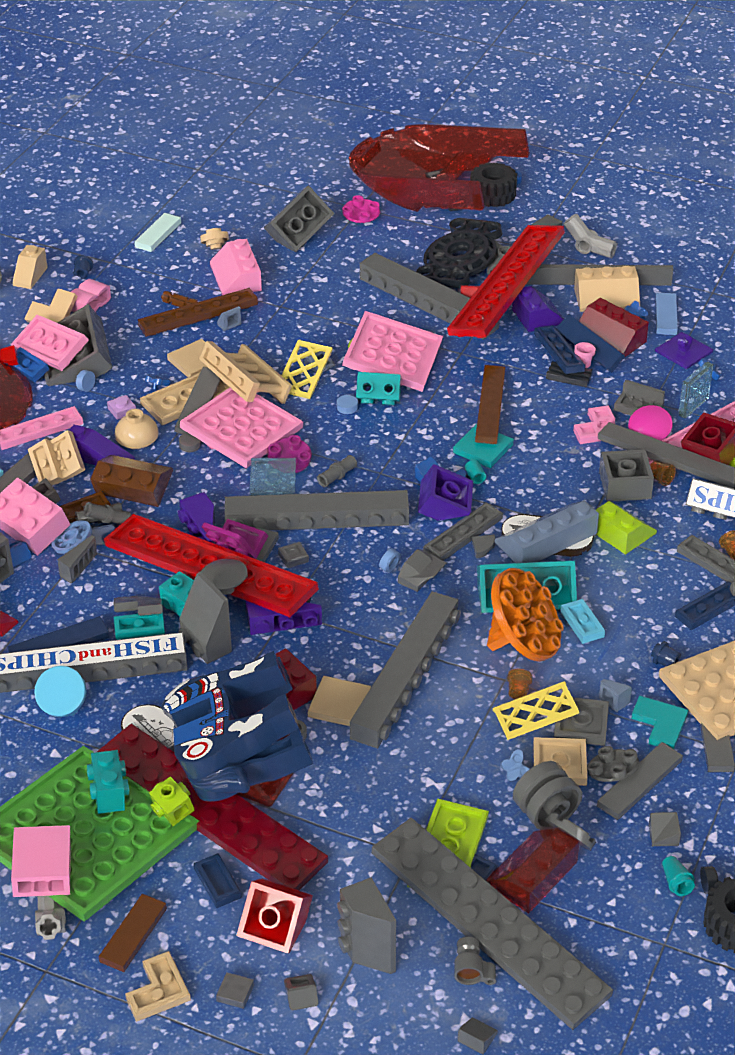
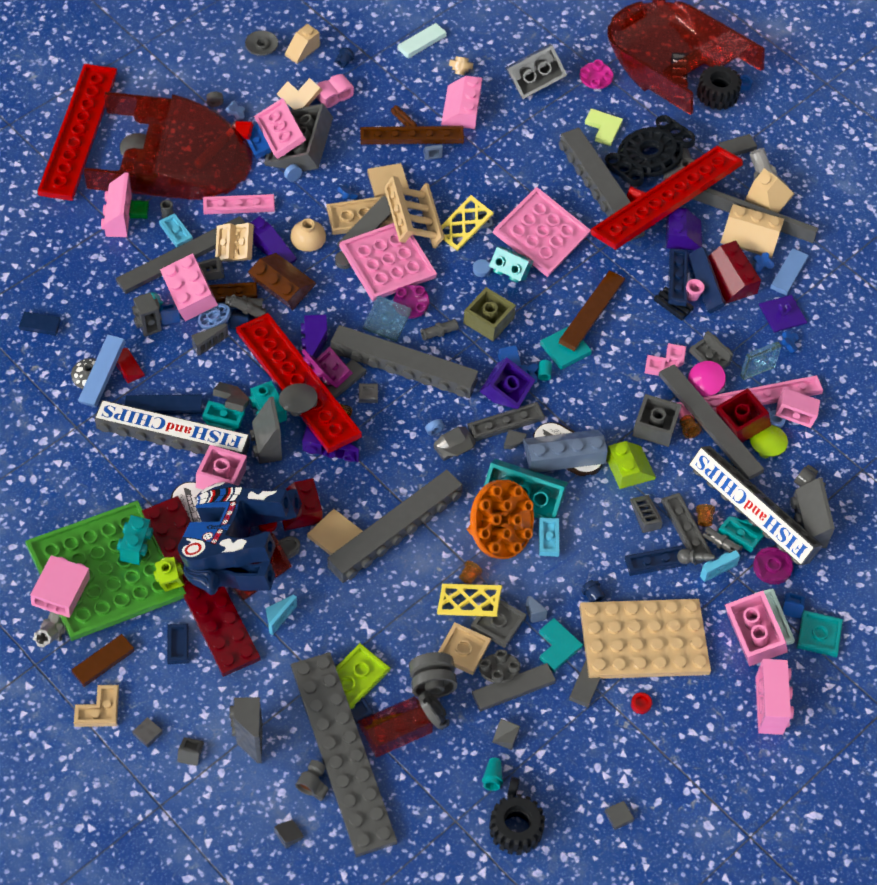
camera: 20 degrees right, 15 degrees up
medium azure tile [35,666,86,717] -> none
lavender plate [107,395,136,420] -> none
red slope [236,878,313,953] -> none
medium blue piece [500,750,530,782] -> none
none -> bright pink brick [196,445,247,490]
none -> medium azure slope [266,595,297,635]
none -> olive brick [463,287,516,341]
none -> yellowish green tile [585,109,623,146]
none -> dark grey slope [630,495,663,533]
none -> tan slope [745,168,794,213]

